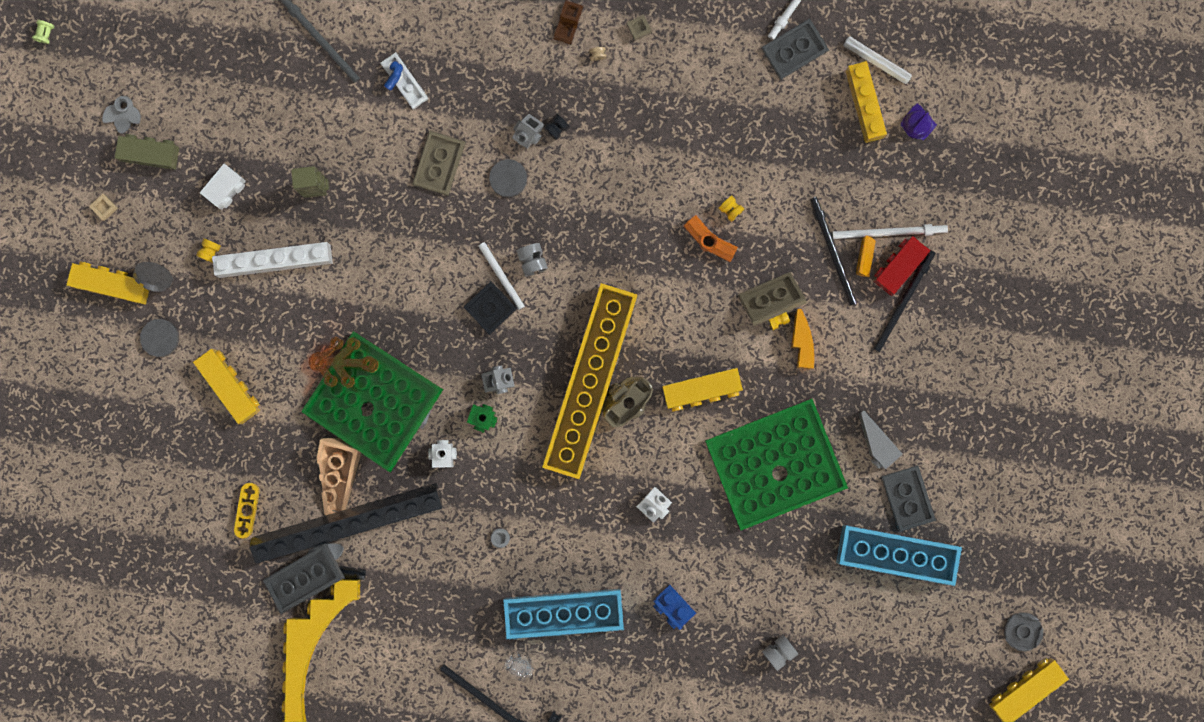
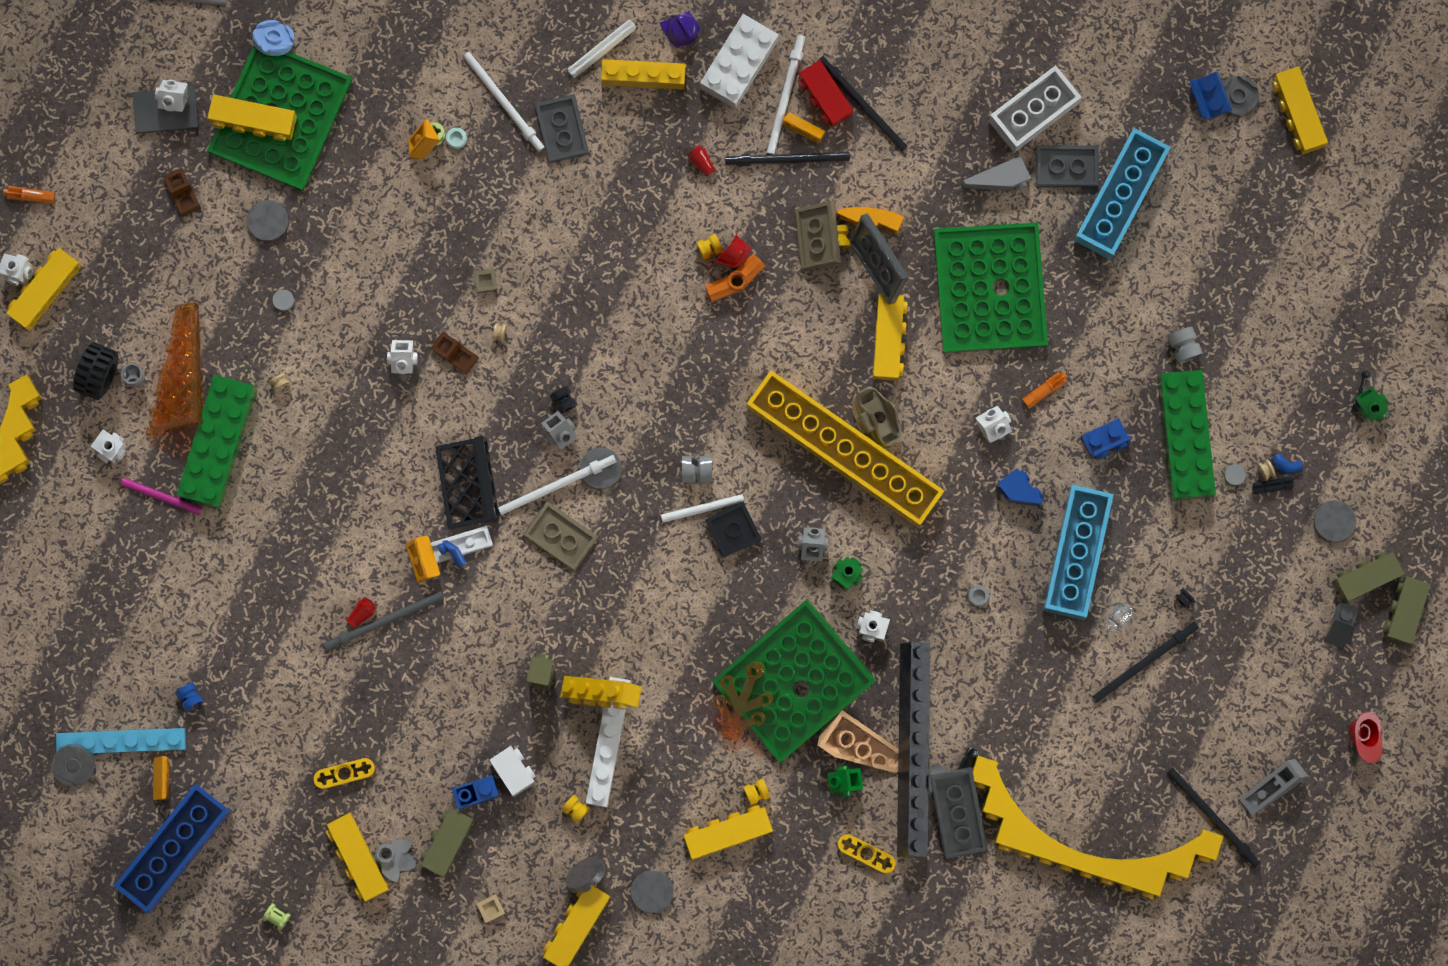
camera: 80 degrees left, 5 degrees down
none -> yellow beam [314,758,375,789]
none -> yellow brick [326,813,389,902]
none -> red cone [346,596,377,628]
none -> light orange slope [406,535,440,583]
none -> black fence [435,436,500,529]
none -> blue slope [452,775,500,809]
none -> white bar [498,455,617,515]
none -> yellow brick [560,676,642,710]
none -> red cone [687,145,716,176]
none -> white brick [700,14,779,109]
none -> red piece [708,230,751,270]
none -> yellow wheel [743,778,771,806]
none -> green brick [827,766,863,797]
none -> dark grey tile [849,214,909,305]
none -> white brick [989,65,1082,153]
none -> blue slope [996,468,1043,506]
none -> orange piece [1022,372,1068,409]
none -> green brick [1158,370,1216,501]
none -> blue bracket [1190,72,1232,120]

